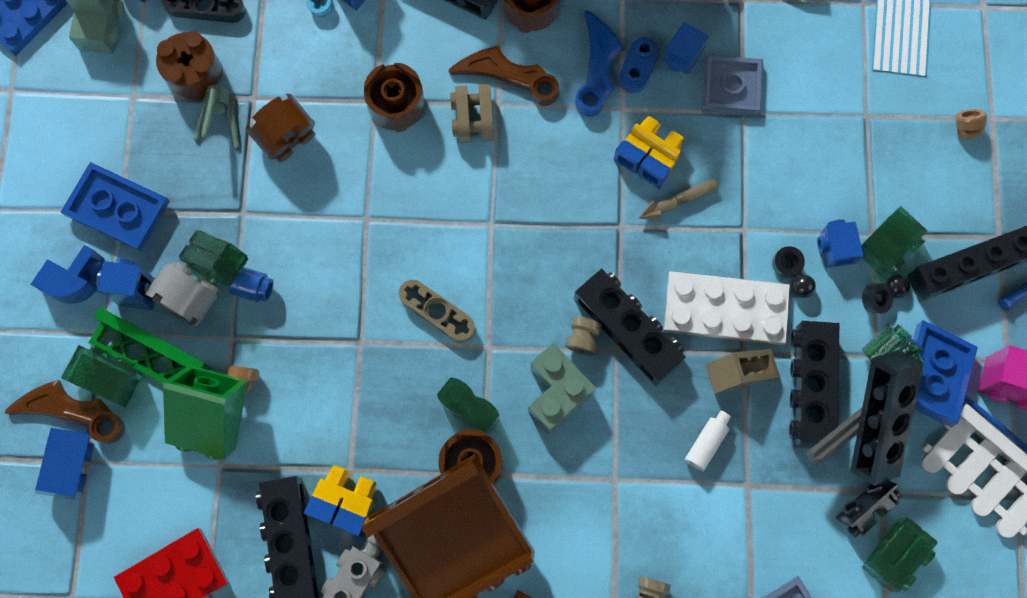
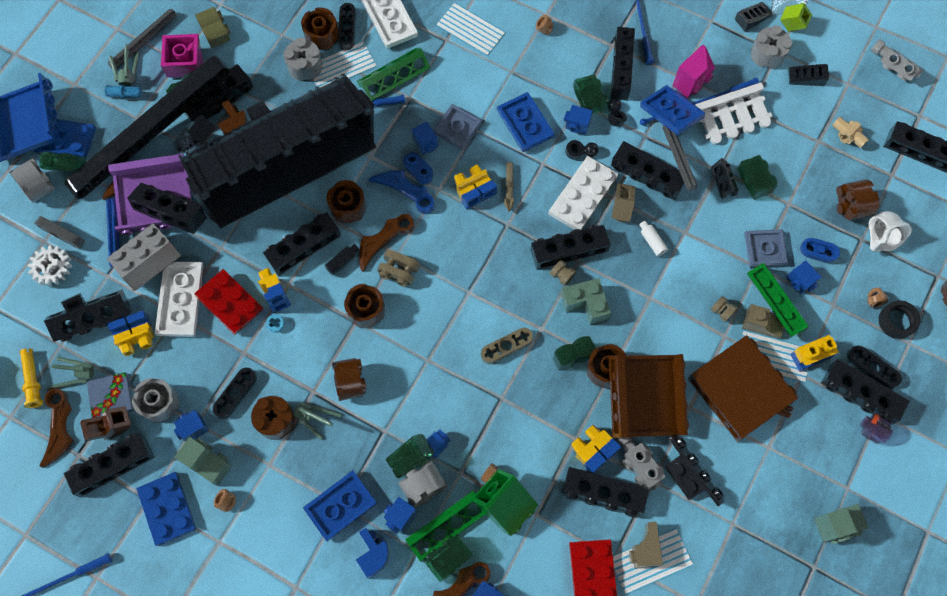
camera: 65 degrees left, 5 degrees down
black brick [850,351,924,486] -> none
clear green brick [862,322,925,363] -> none
none -> medium nougat tile [213,489,236,512]
none -> black cylinder [324,244,359,275]
none -> blue plate [497,92,554,152]

